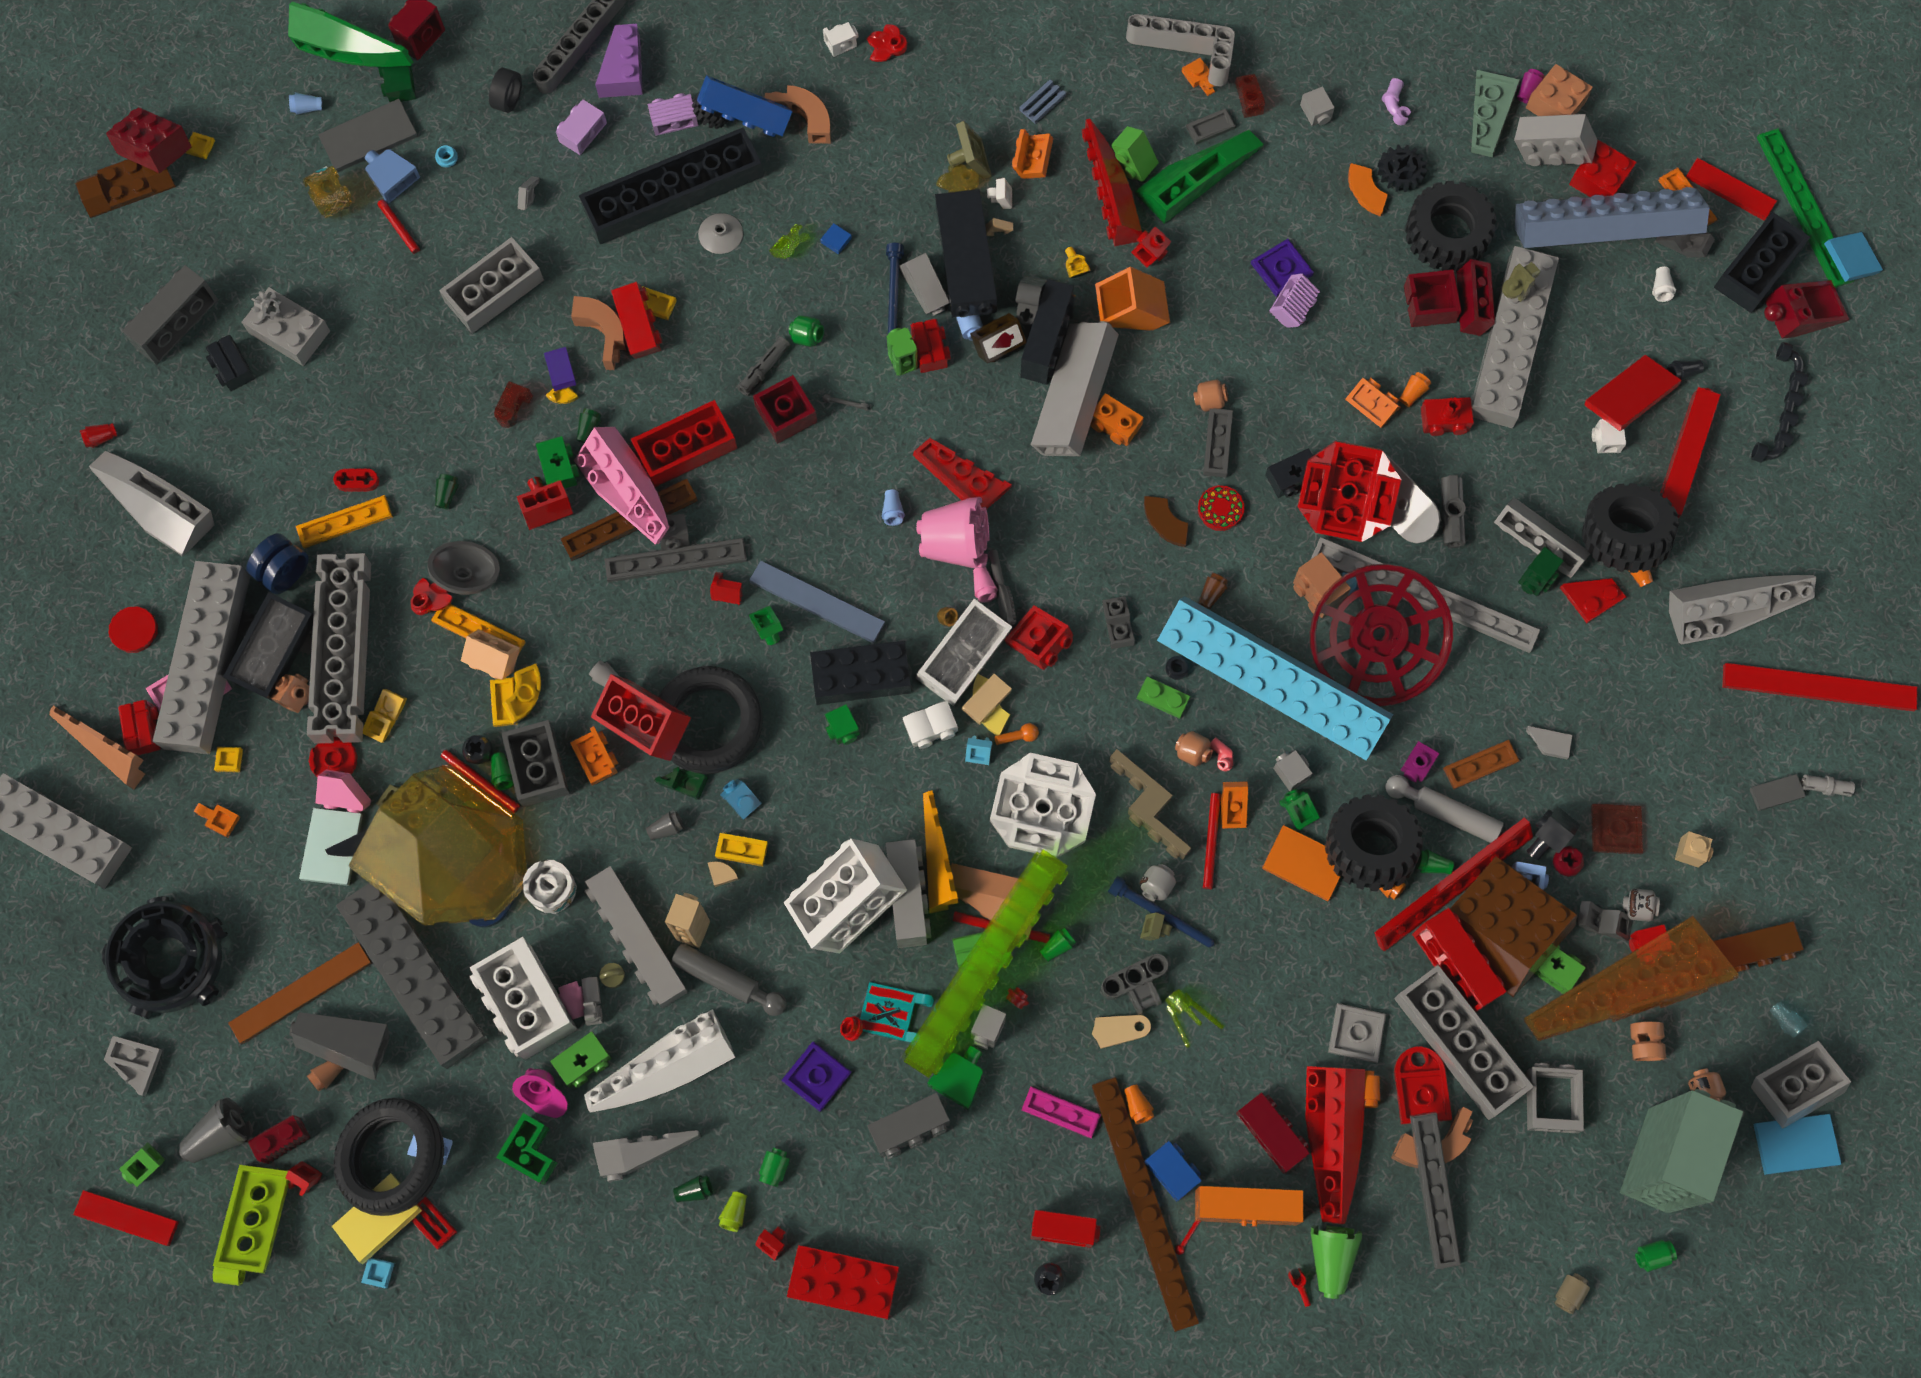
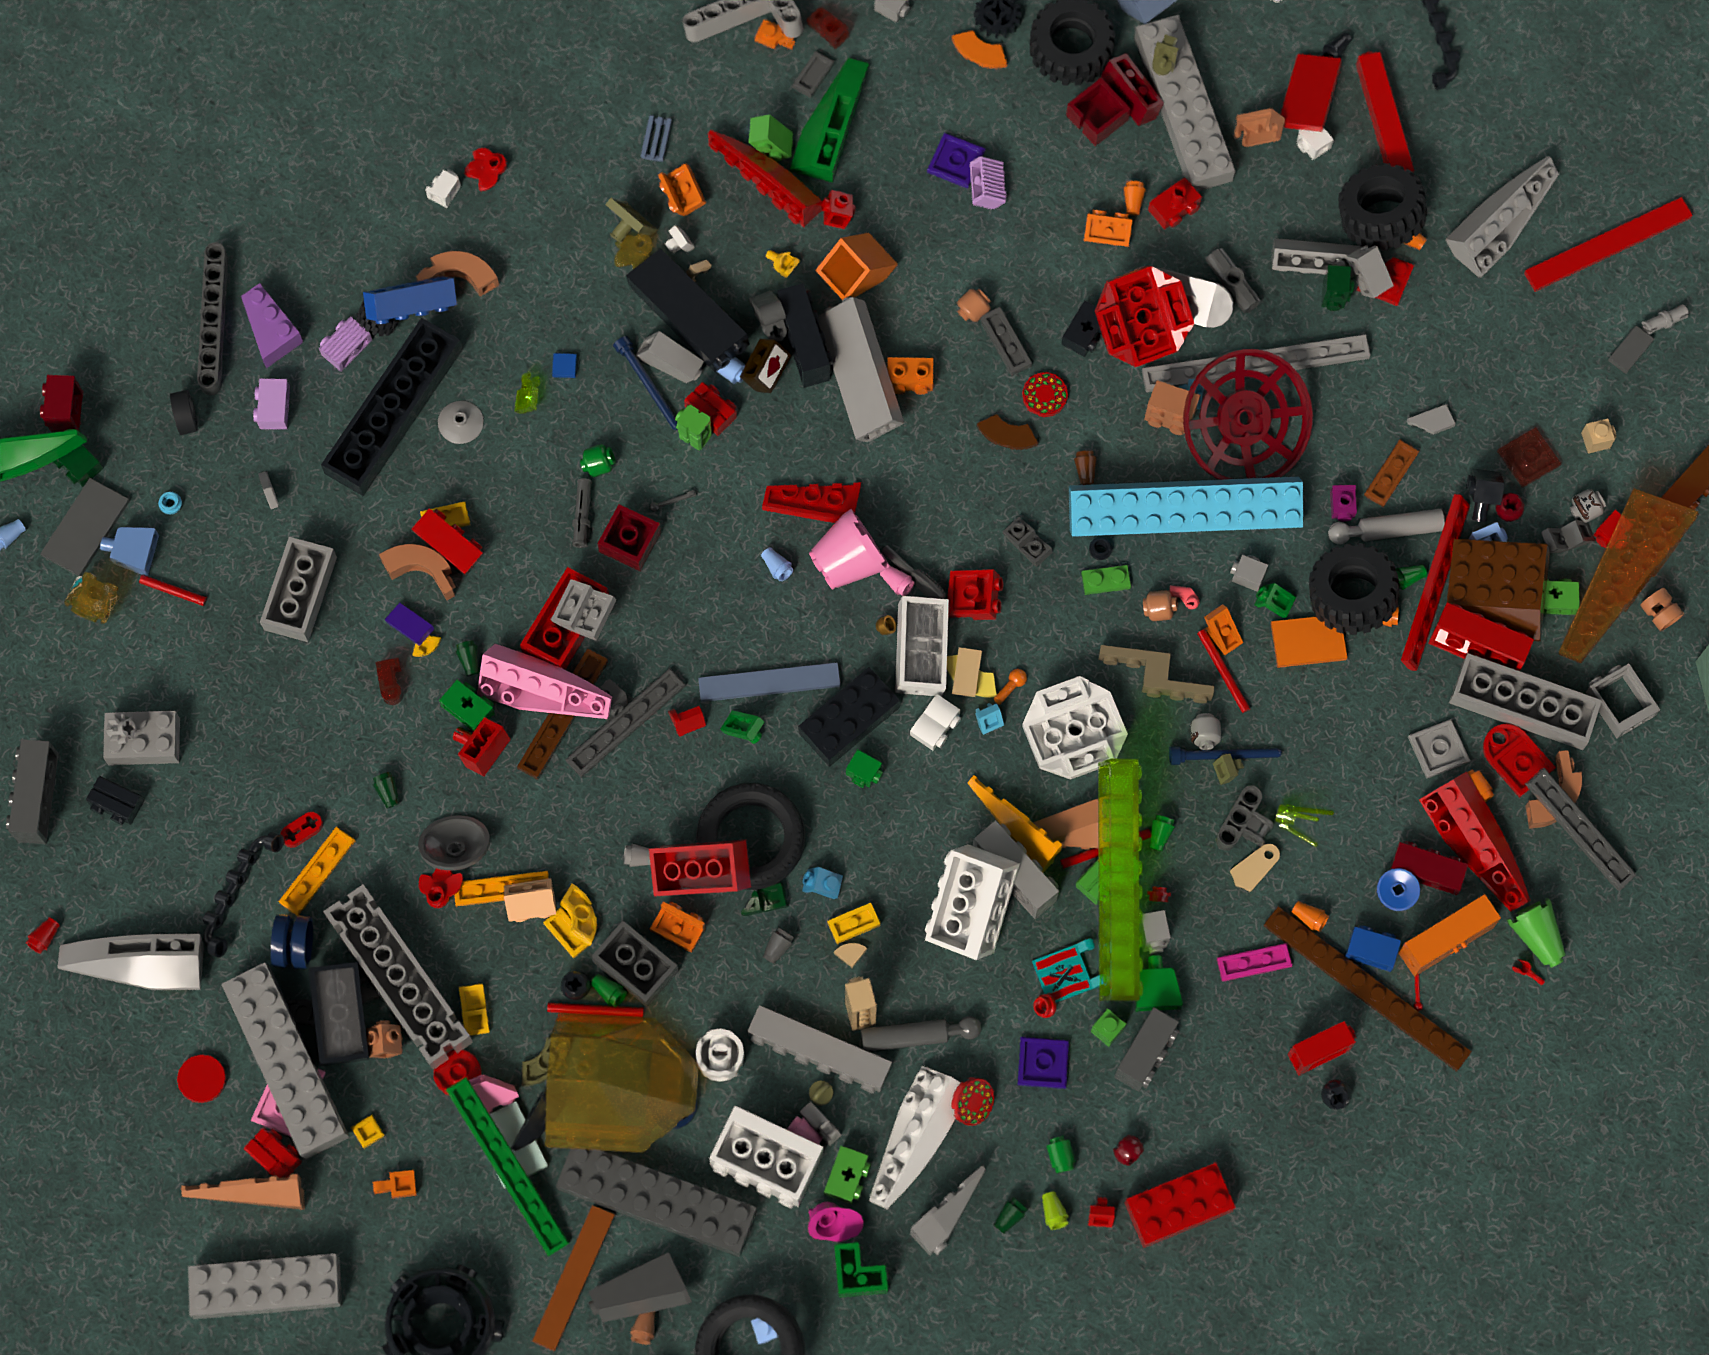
camera: 35 degrees left, 0 degrees up
none -> black bar [203,832,284,958]
none -> green tile [446,1077,569,1257]
none -> light grey slope [551,579,616,641]
none -> tile [951,1077,994,1126]
none -> bright green brick [1091,1009,1126,1047]
none -> dark red piece [1113,1135,1144,1166]
none -> nougat hinge [1235,108,1285,147]
none -> light grey hinge [1346,246,1394,298]
none -> blue piece [1377,868,1420,911]

